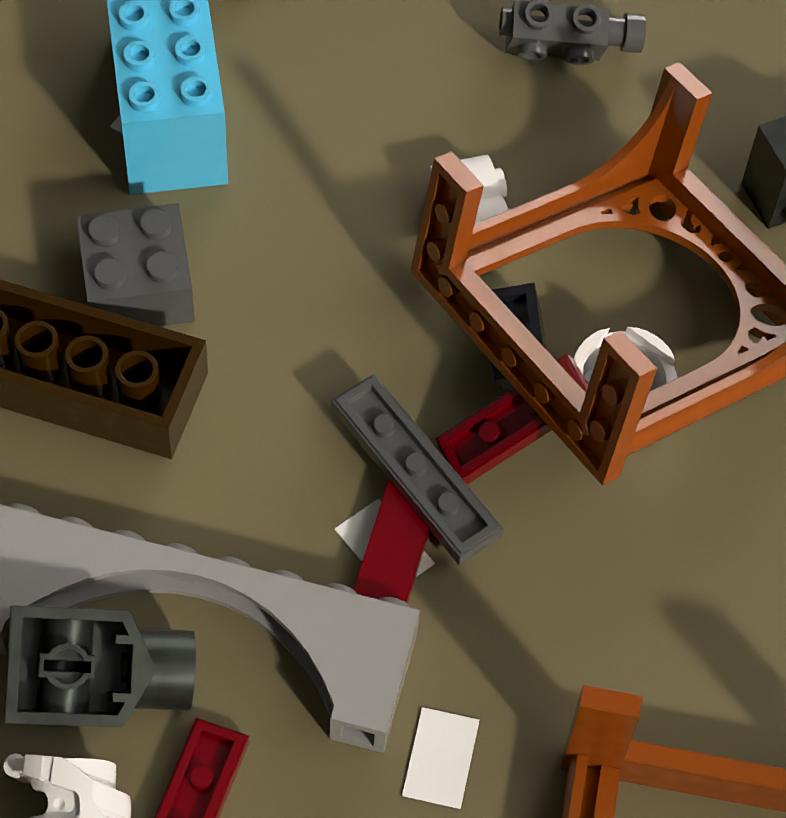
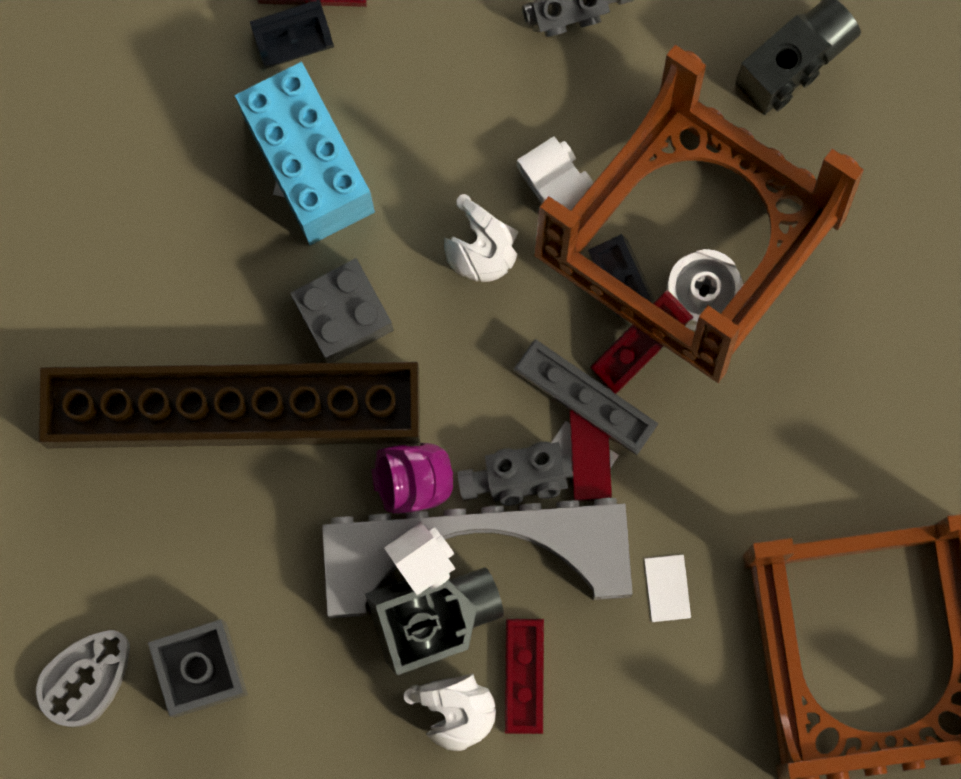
camera: 10 degrees left, 20 degrees up
none -> magenta helmet [371,443,453,514]
none -> white brick [384,522,455,595]
none -> white helmet [444,194,519,282]
none -> dark grey brick [458,442,574,506]

